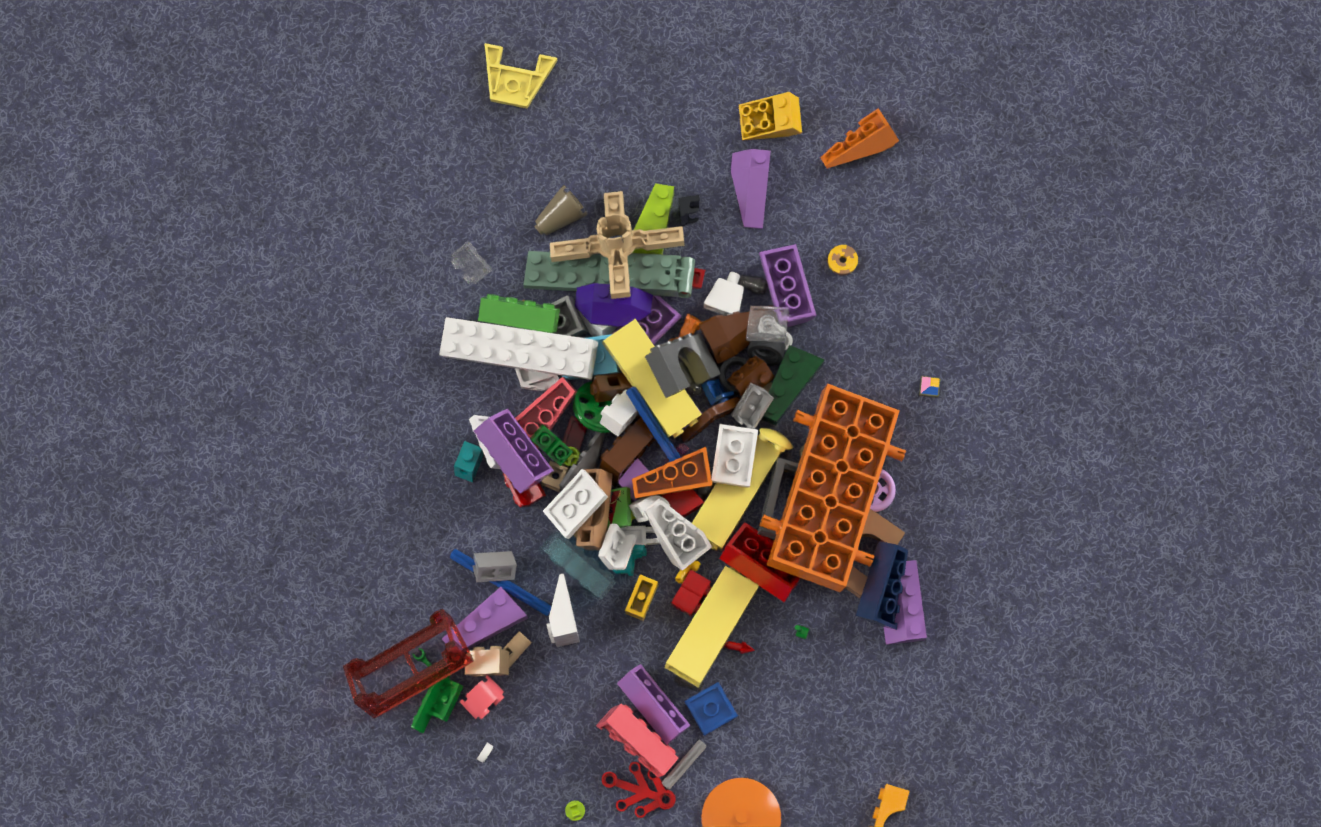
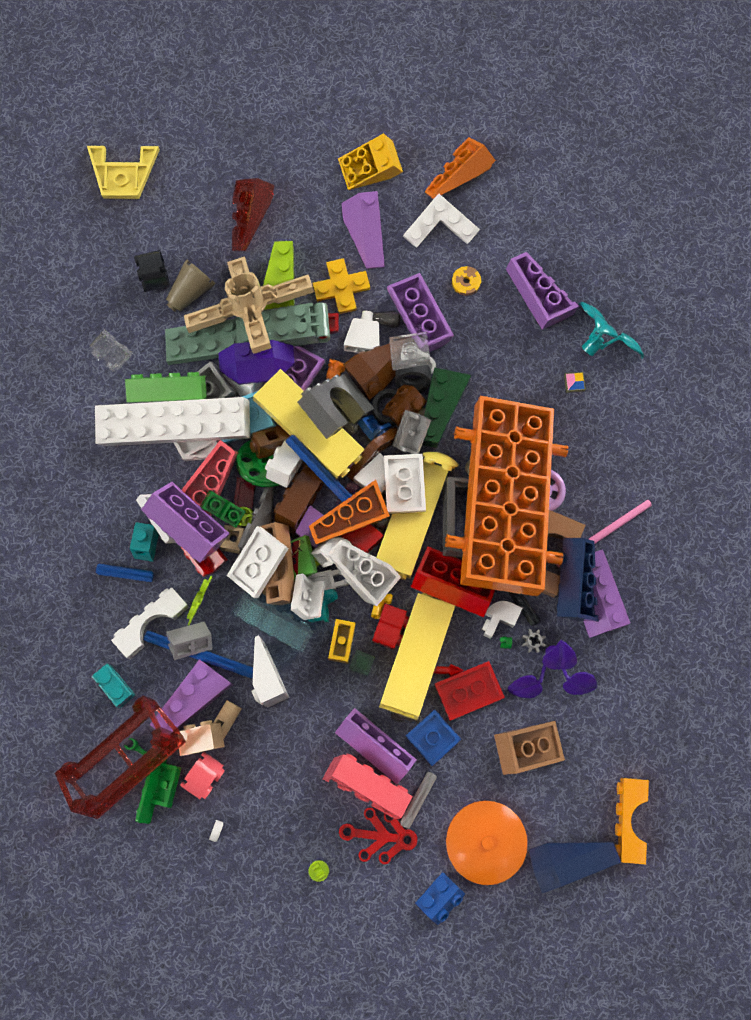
camera: 15 degrees left, 0 degrees up
black hinge [678,195,700,226] -> none
none -> teal brick [92,664,136,708]
none -> blue axle [96,564,154,582]
none -> white arch [111,588,189,659]
none -> black brick [134,250,170,292]
none -> lime plant [187,576,212,625]
none -> clear red wedge [232,178,274,251]
none -> yellow plate [313,258,370,314]
none -> clear green brick [349,650,375,677]
none -> white torso [354,453,386,496]
none -> white plate [403,194,480,248]
none -> red plate [434,661,505,721]
none -> white brick [482,601,522,639]
none -> medium nougat slope [494,721,565,775]
none -> medium lavender wedge [506,252,579,330]
none -> dark purple plant [507,640,598,698]
none -> black axle [508,592,540,626]
none -> light grey gear [522,629,546,653]
none -> bright pink bar [556,500,652,568]
none -> teal plant [579,301,644,359]

